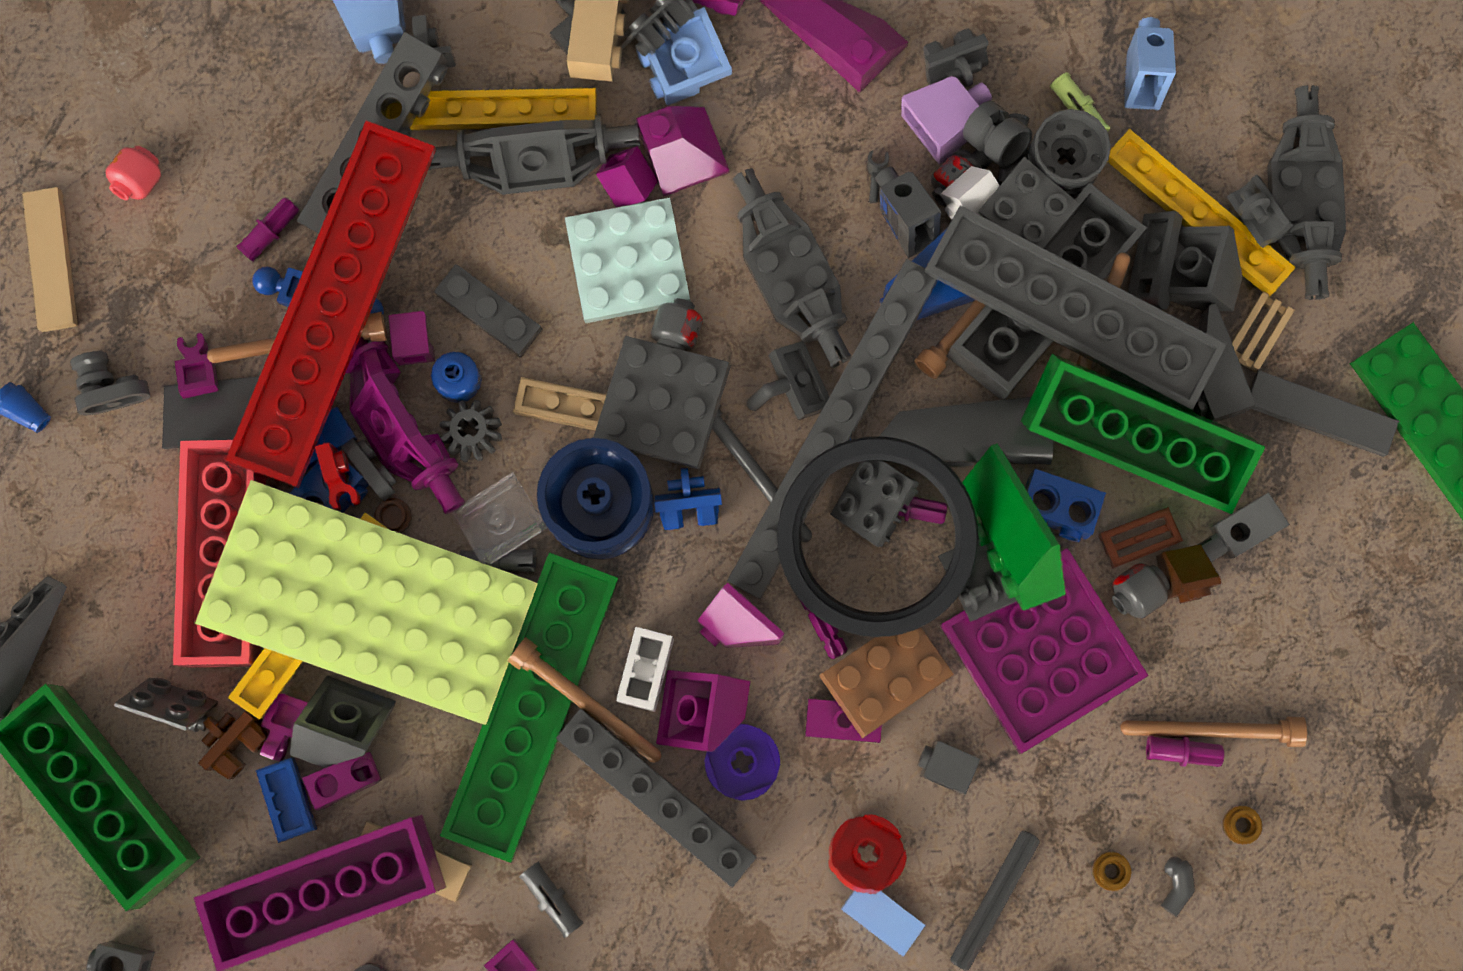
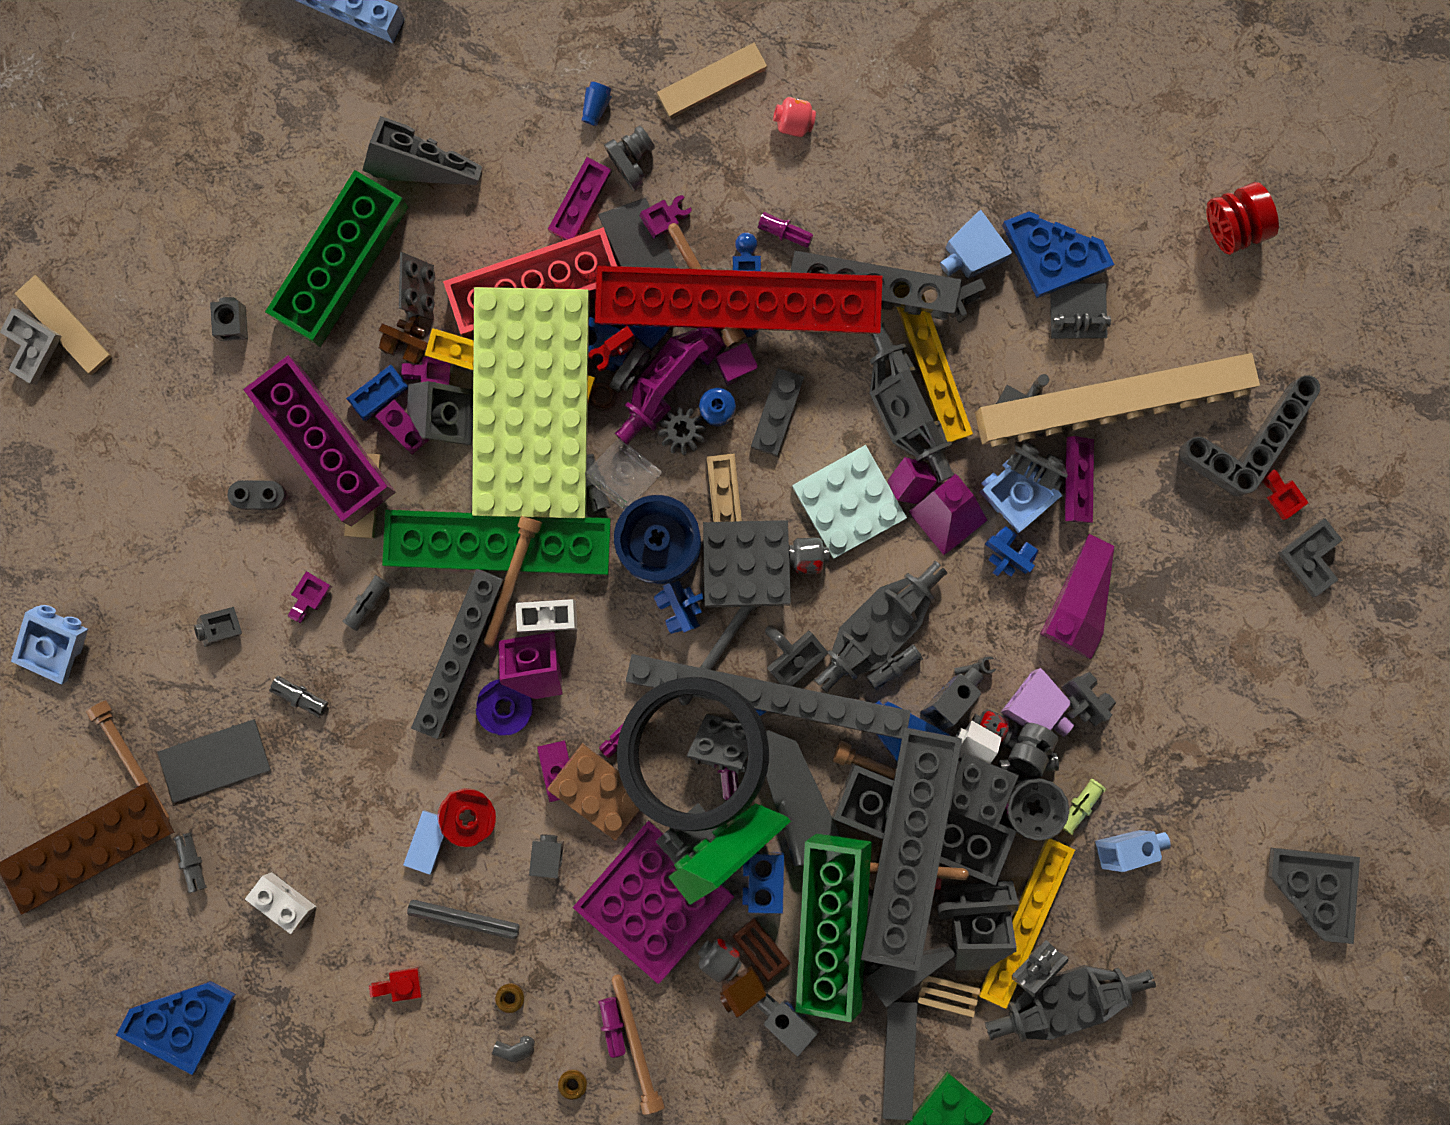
camera: 70 degrees right, 5 degrees up
slope [698,582,785,648] -> none
none -> magenta plate [548,157,612,240]
none -> dark grey pin [866,644,923,691]
none -> blue hips [984,526,1039,576]

